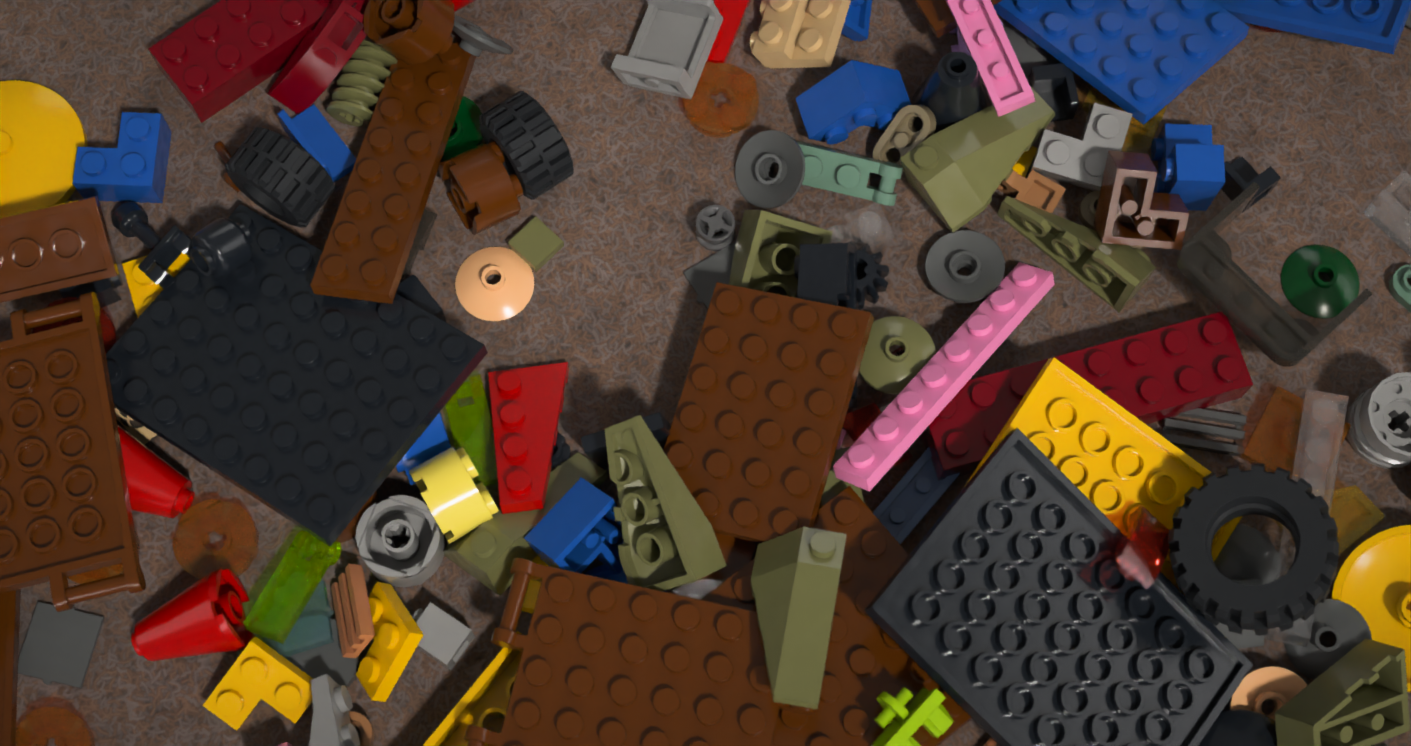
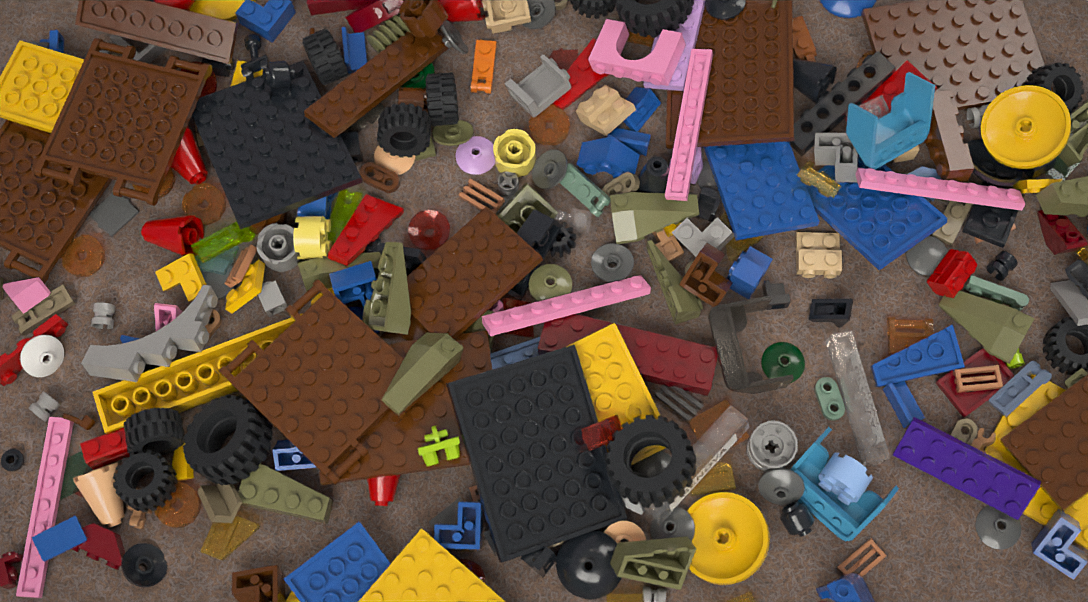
camera: 35 degrees right, 0 degrees up
none -> reddish brown plate [360,162,400,193]
none -> black tyre [377,103,431,158]
none -> clear red dish [408,210,450,250]
none -> olive dish [432,120,474,146]
none -> lavender dish [456,136,495,175]
none -> nougat tile [459,179,505,214]
none -> orange plate [471,40,497,94]
none -> light yellow brick [493,129,536,177]
none -> blue panel [607,128,651,156]
none -> tan plate [796,232,842,279]
none -> black slope [809,298,853,328]

